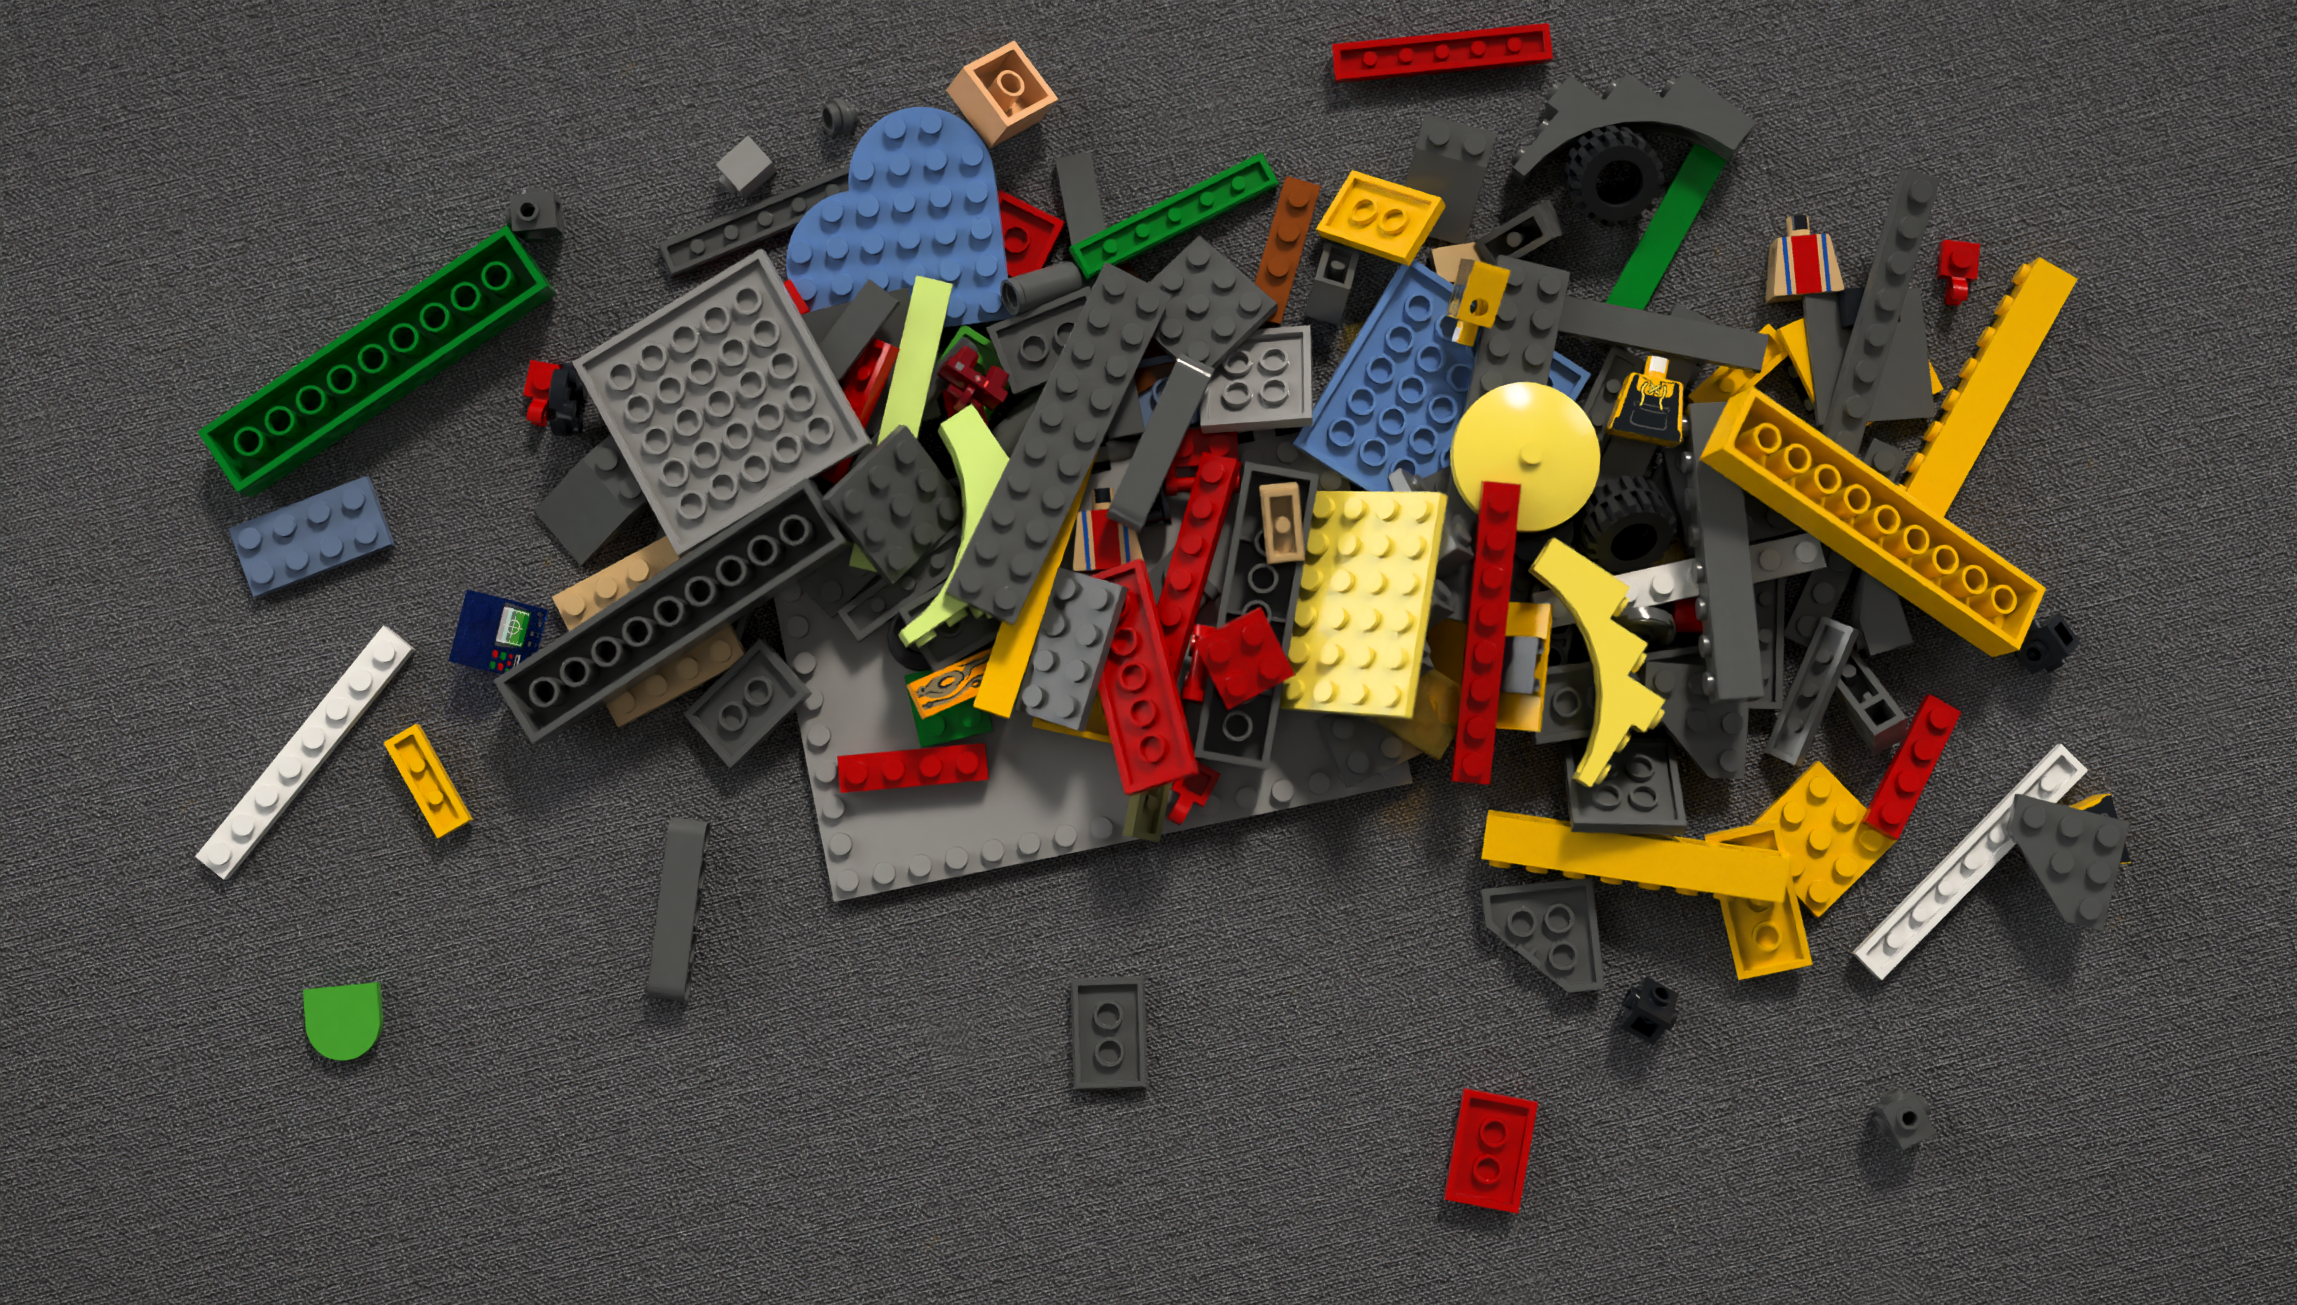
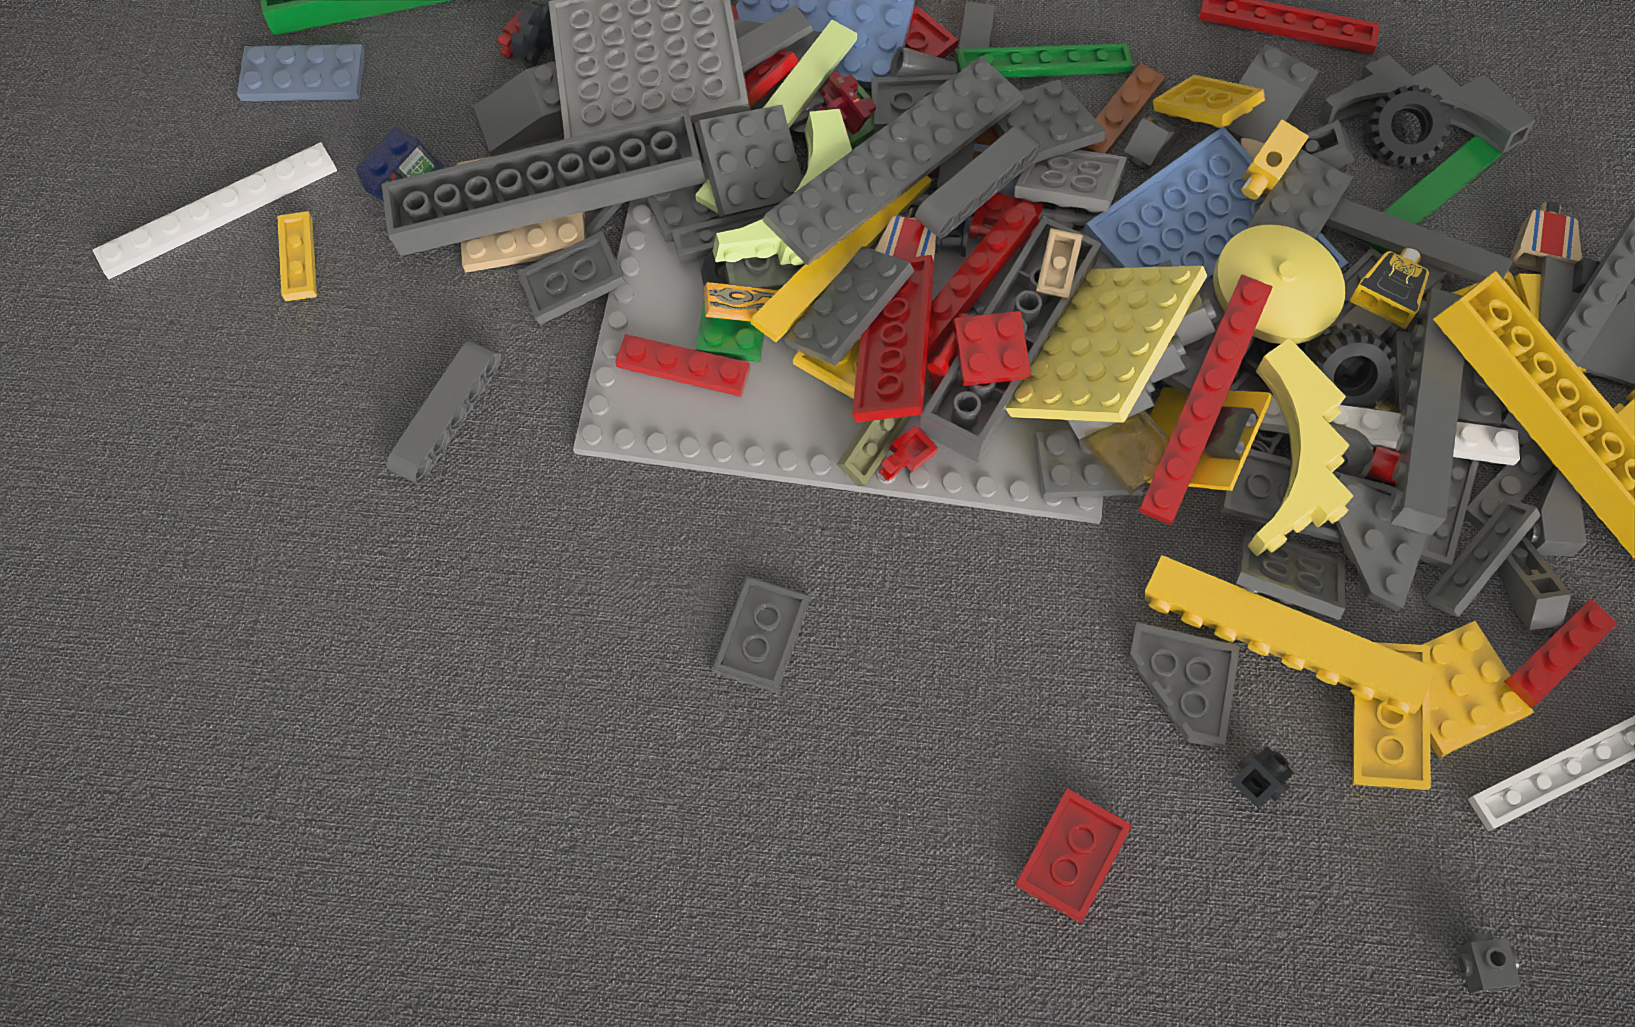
camera: 20 degrees right, 20 degrees down
bright green tile [303,982,383,1061] -> none

